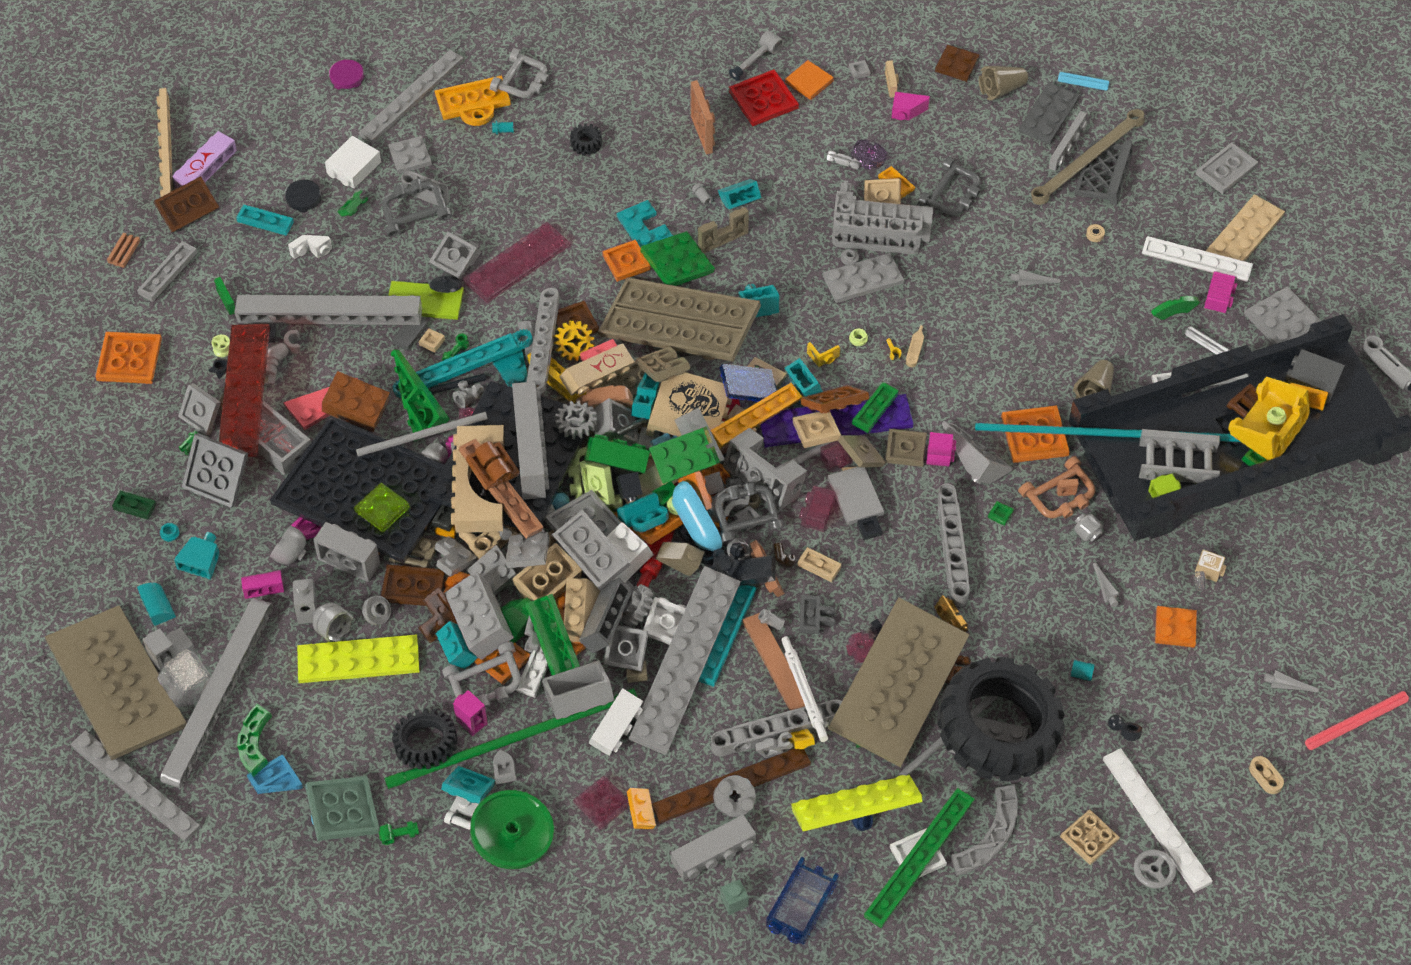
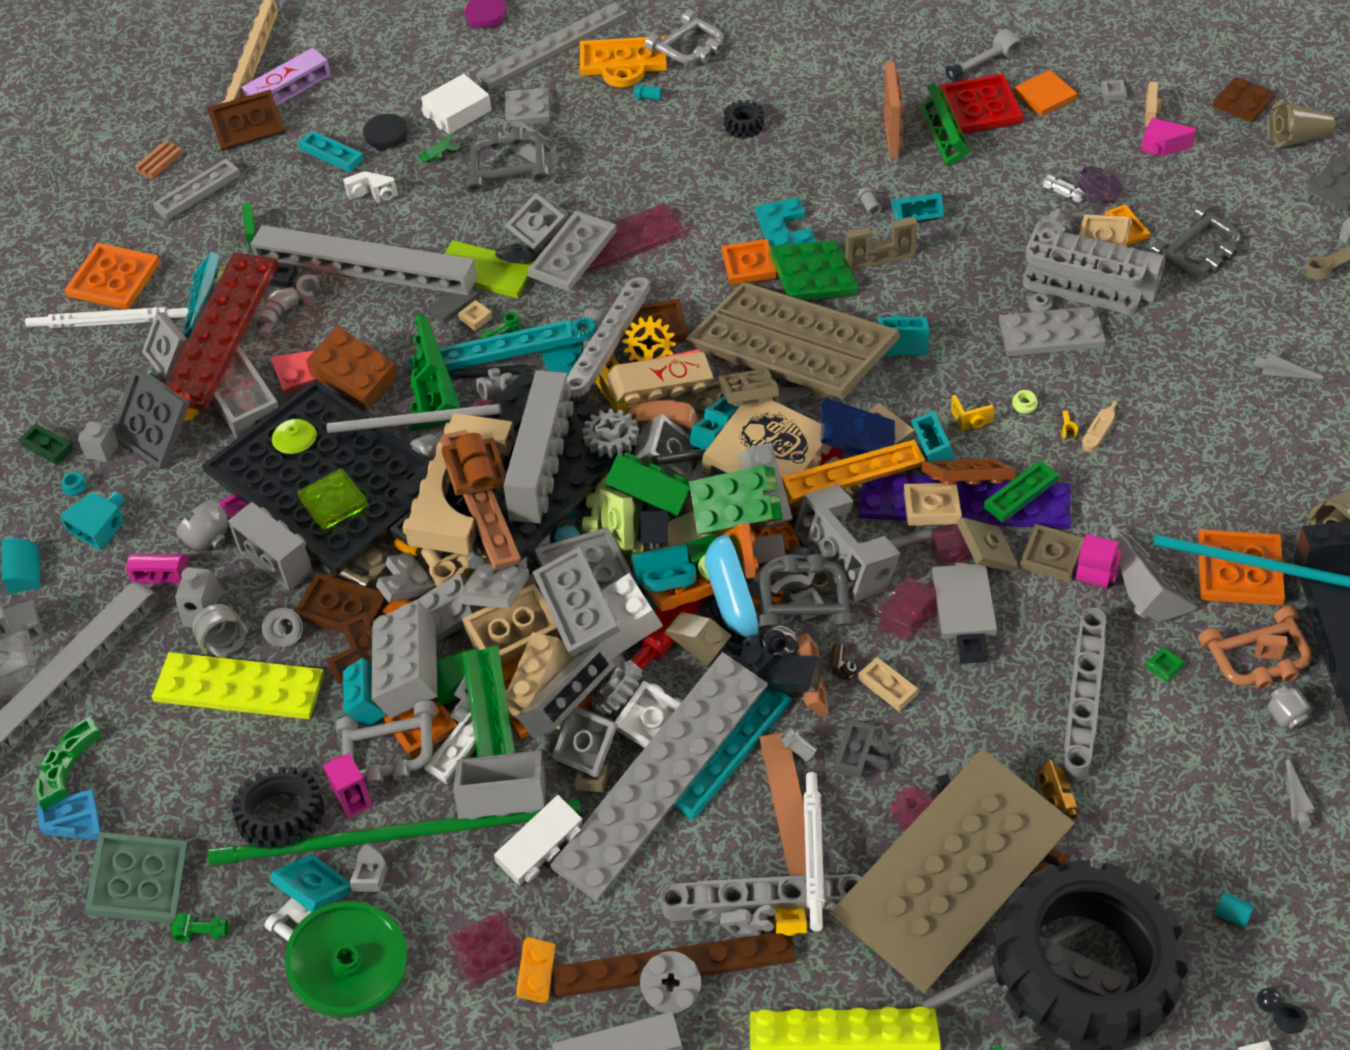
camera: 20 degrees right, 5 degrees down
none -> white axle [25,307,189,328]
none -> light grey brick [78,421,119,462]
none -> teal wing [183,252,220,341]
none -> lime piece [272,419,317,454]
none -> light grey plate [528,211,617,291]
none -> green fence [920,82,971,166]

